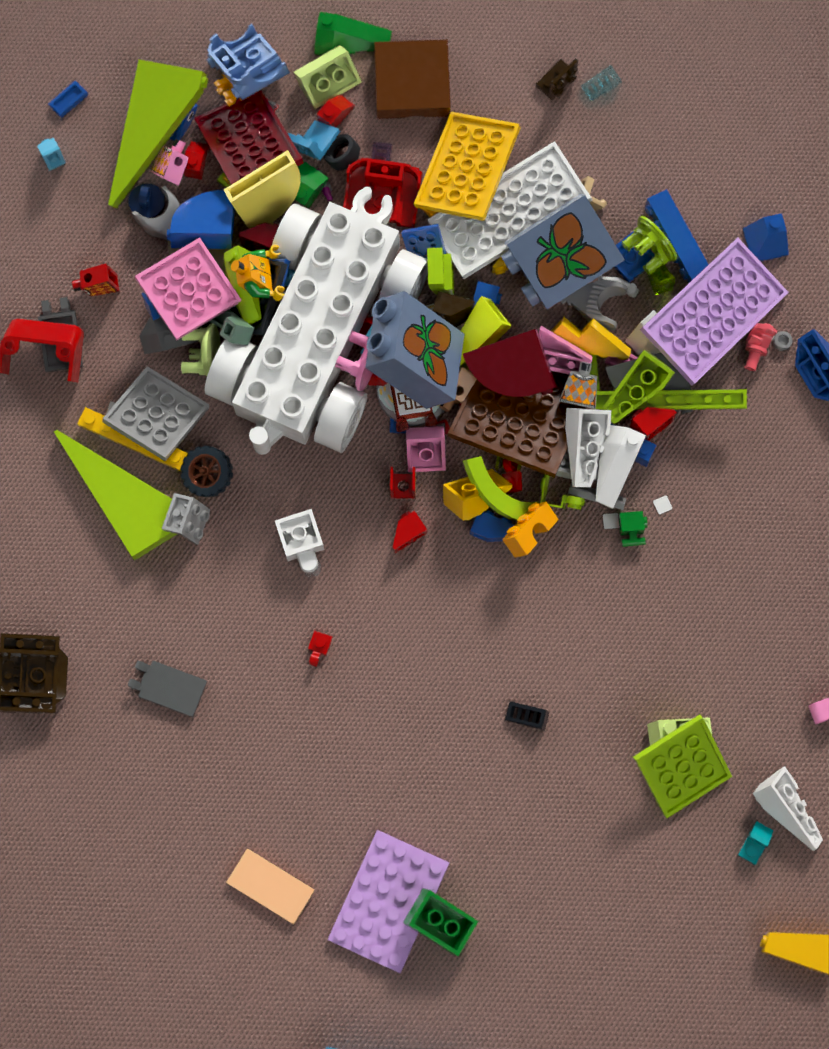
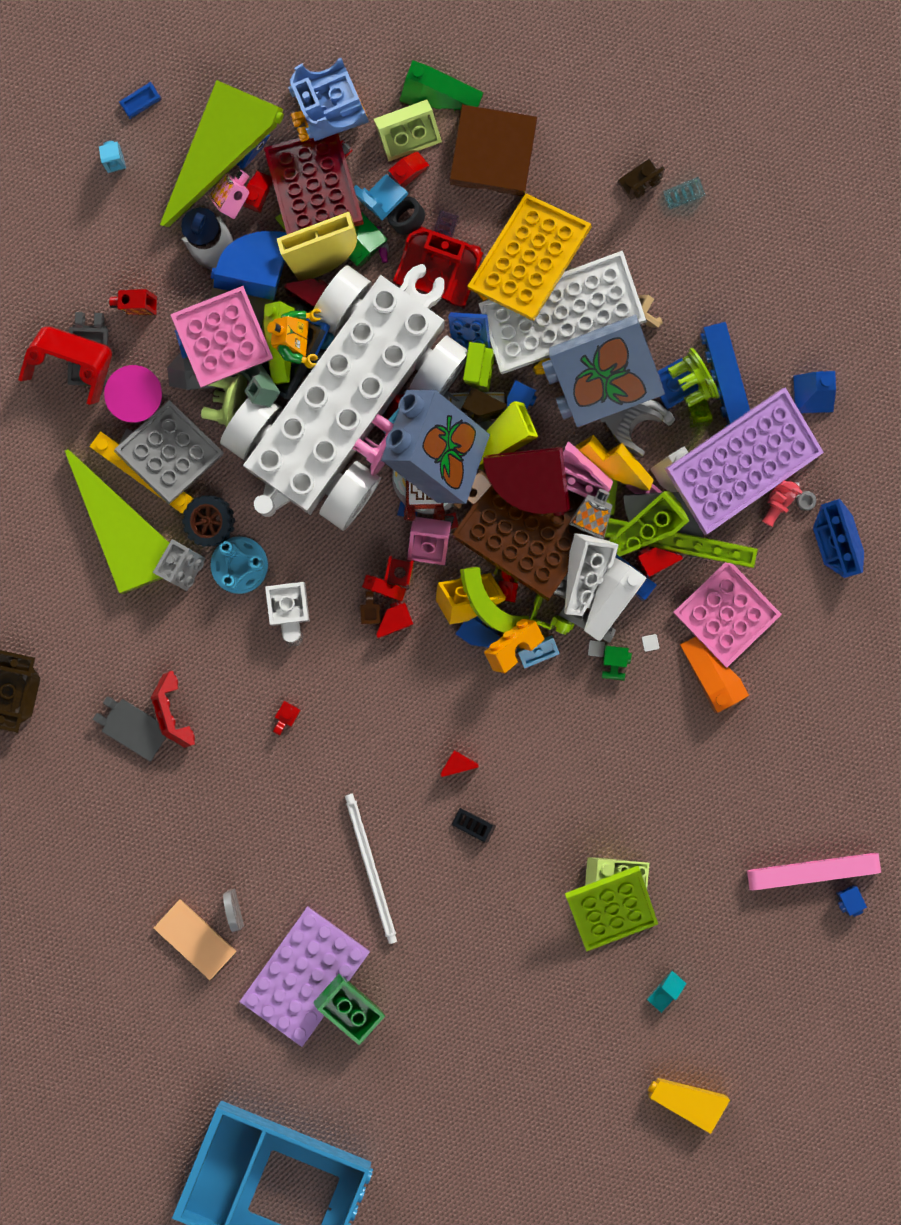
camera: 10 degrees right, 10 degrees up
white wedge [753,766,823,851] -> none
none -> dark pink piece [104,365,162,423]
none -> red slope [151,671,195,748]
none -> medium azure piece [211,537,268,594]
none -> light grey tile [223,889,244,932]
none -> white piece [345,793,397,944]
none -> reddish brown plate [360,591,381,624]
none -> red piece [362,575,406,601]
none -> red slope [440,750,479,777]
none -> dark azure plate [517,635,560,669]
none -> bright pink plate [673,562,782,668]
none -> orange wedge [680,637,749,713]

